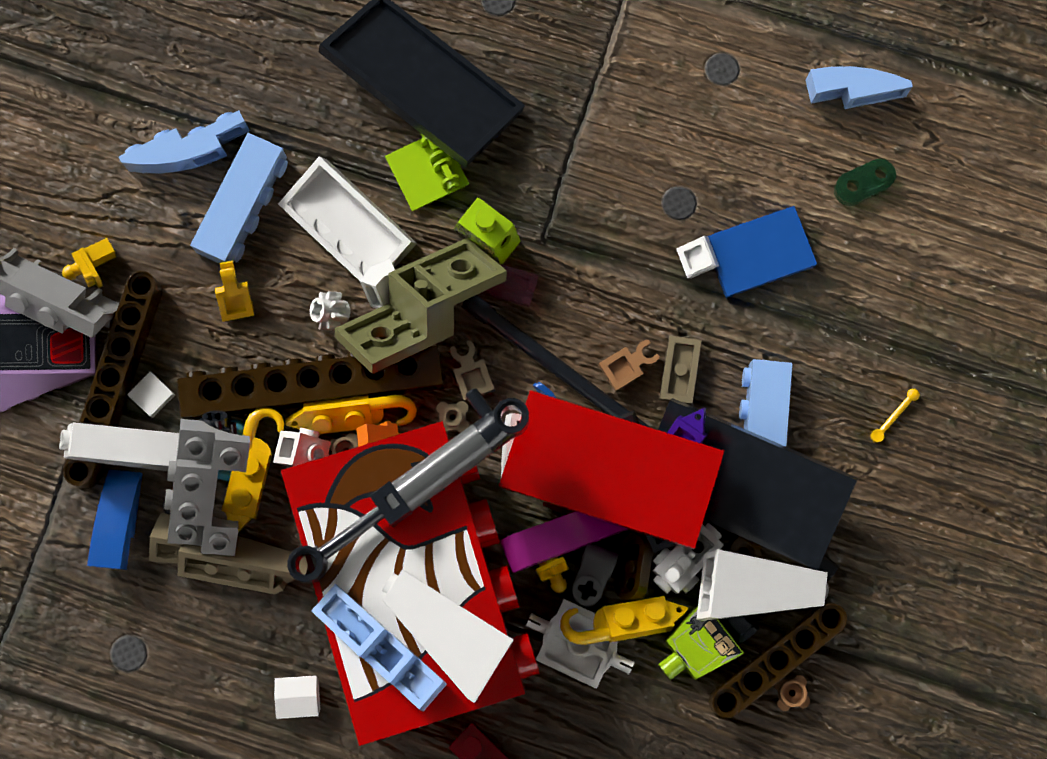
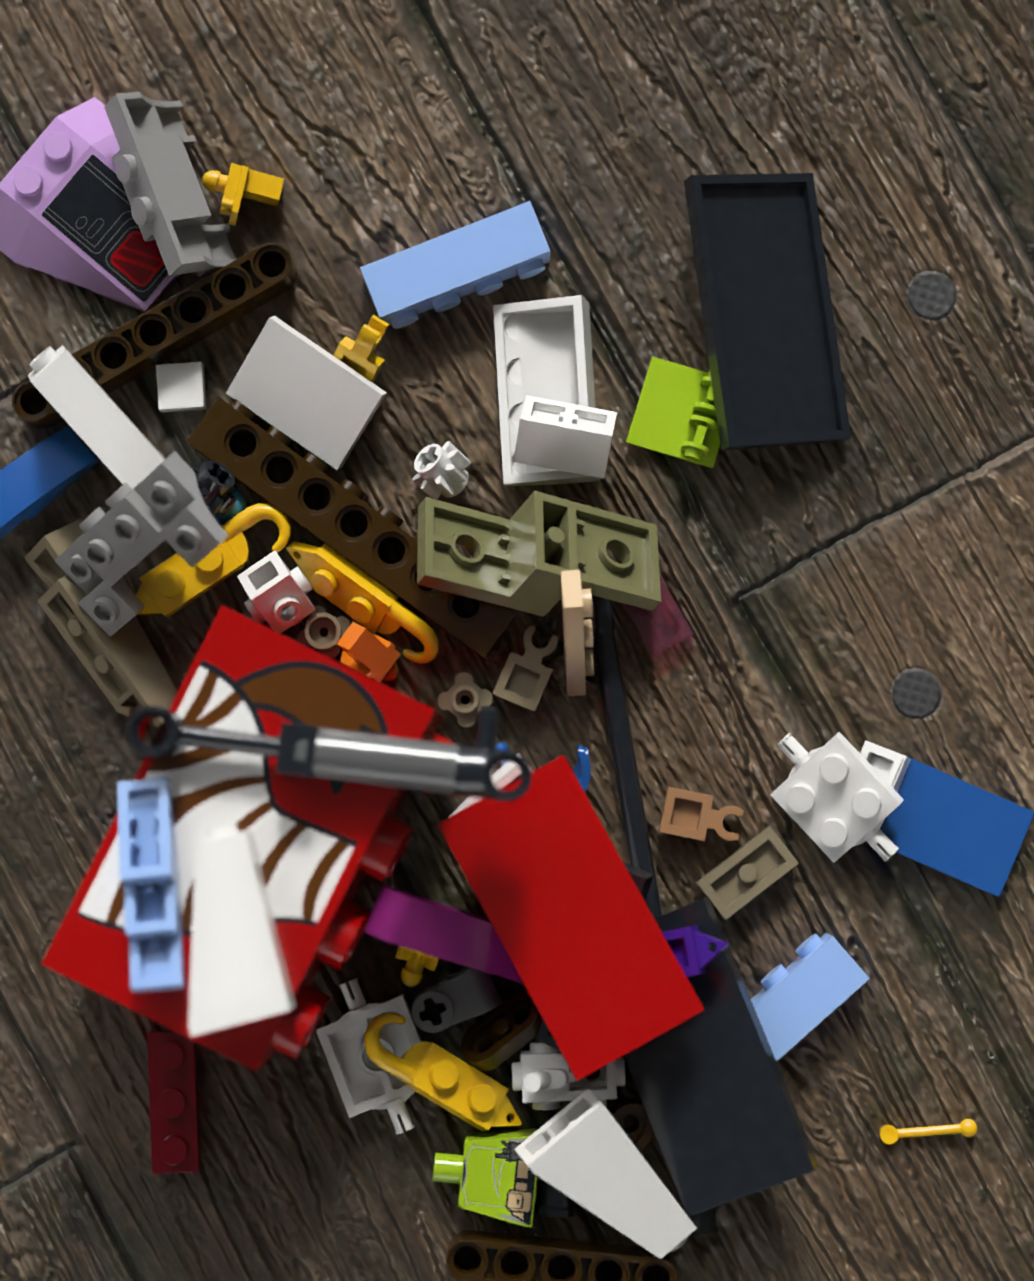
camera: 45 degrees right, 5 degrees up
light blue slope [119,110,250,174] -> none
white piece [274,676,321,719] -> none
white piece [360,259,395,309] -> none
lime torso [454,197,521,266] -> none
none -> white tile [226,316,387,470]
none -> white hinge [513,395,617,479]
none -> tan plate [561,570,594,696]
none -> white plate [770,732,904,863]

